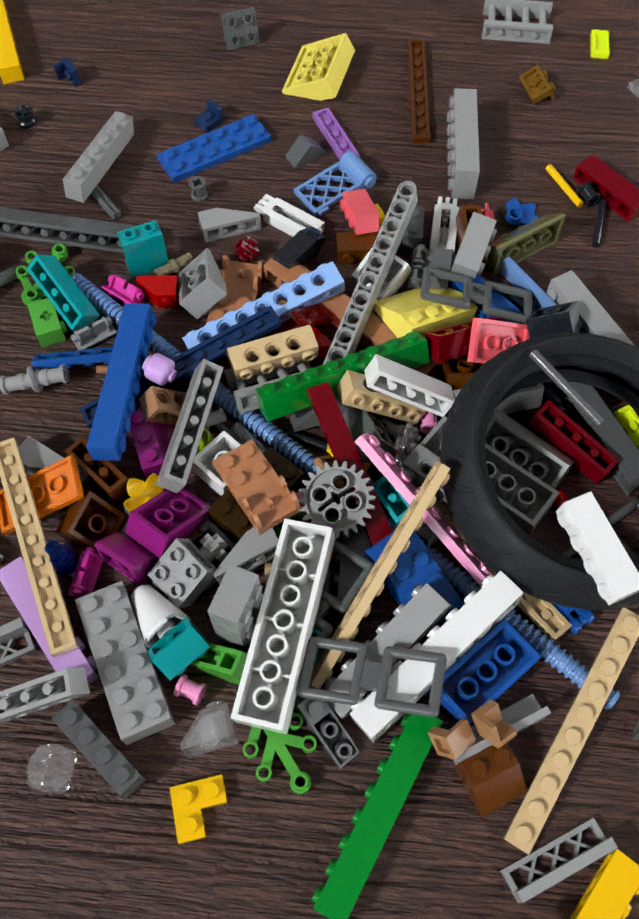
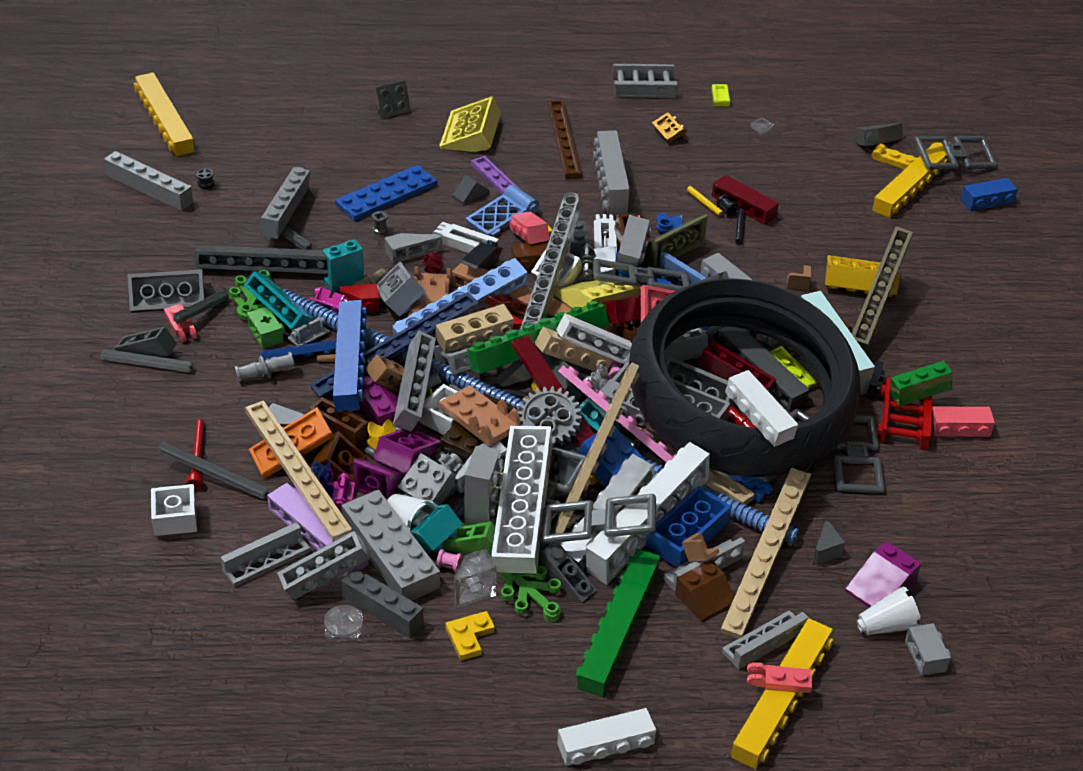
camera: 10 degrees left, 20 degrees down
dark blue bracket [53,58,82,87] -> none
lavender head [142,353,177,386] -> none
dark blue bracket [194,99,223,133] -> none
medium nougat panel [428,718,476,760] -> none
dark grey bar [529,349,605,427] -> none

